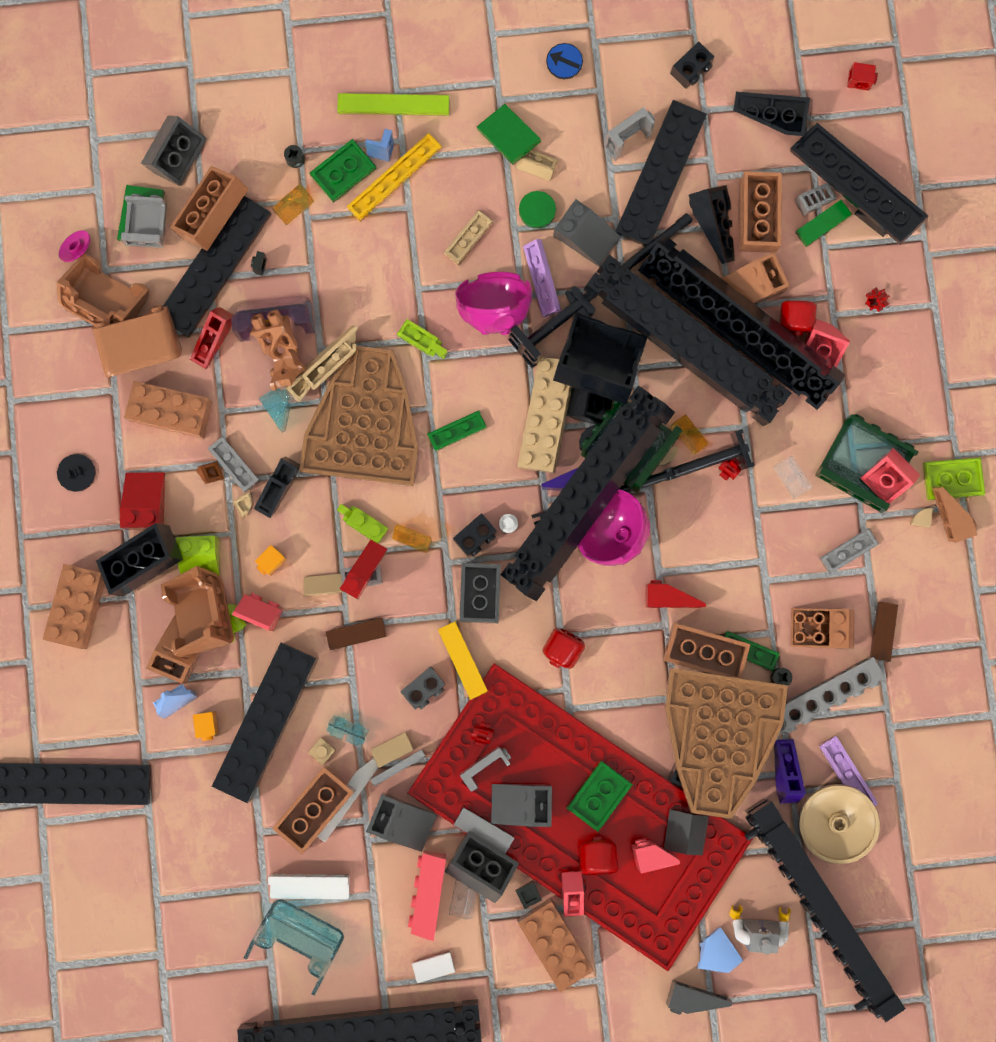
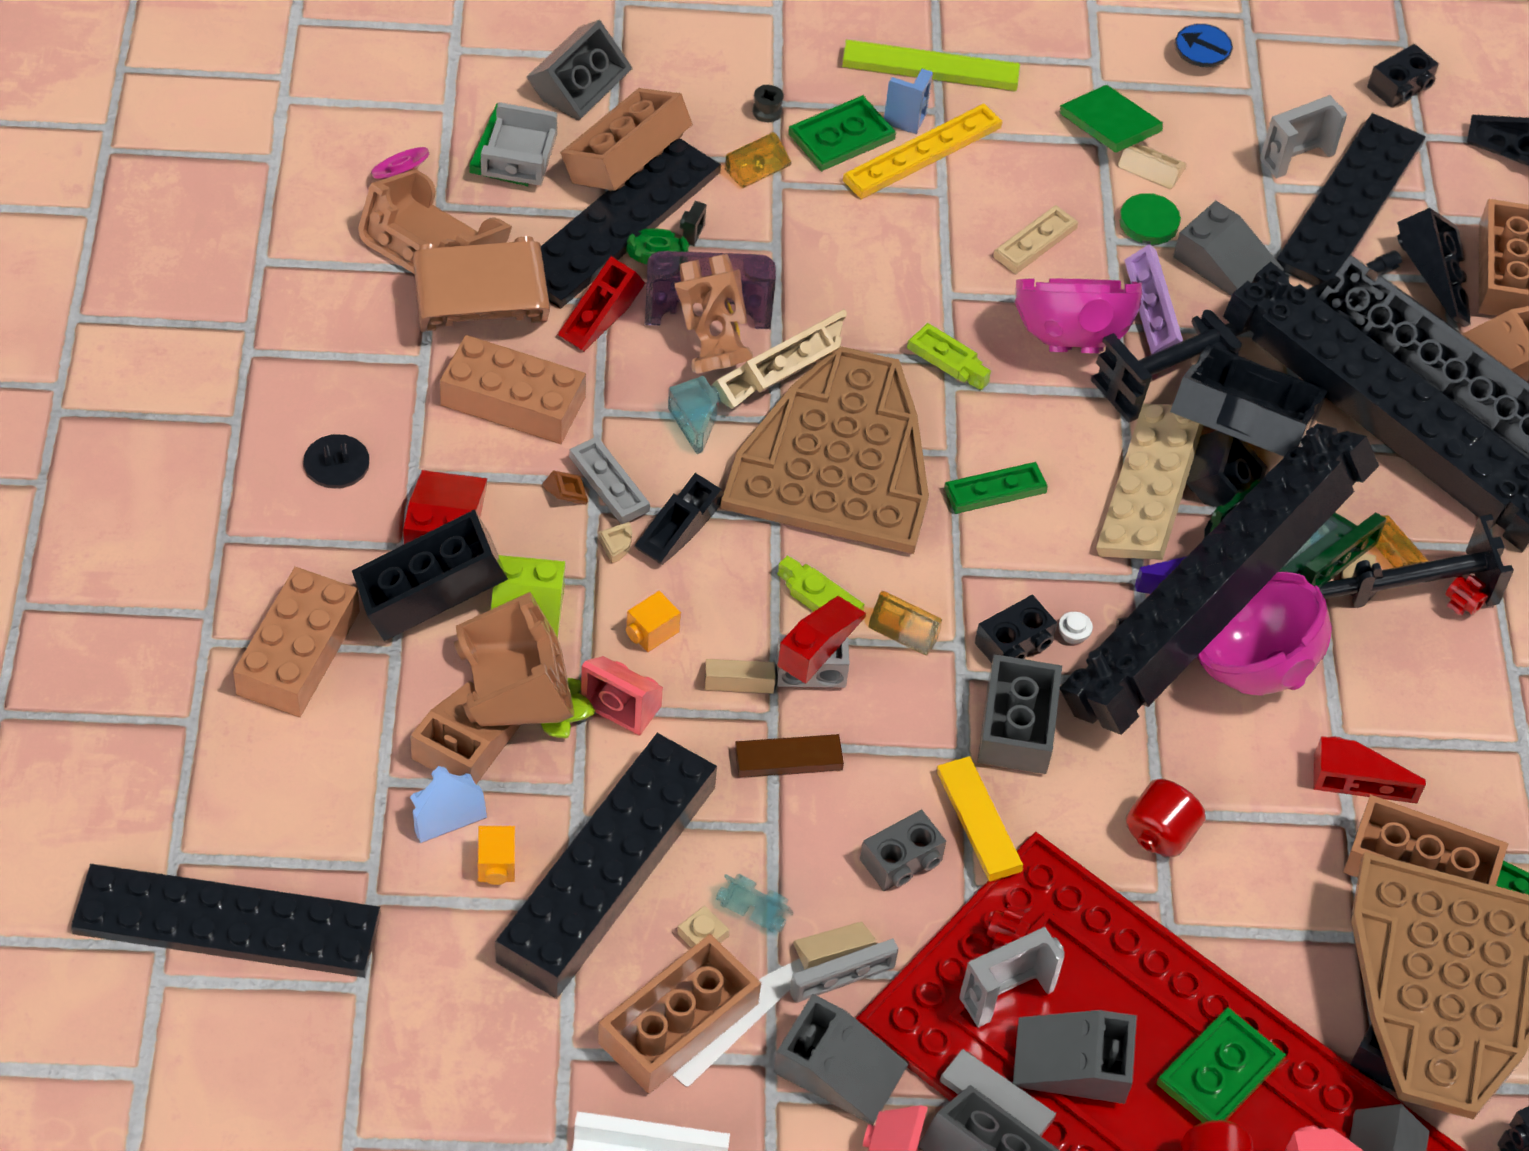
camera: 10 degrees right, 30 degrees down
none -> green tile [627,228,689,267]

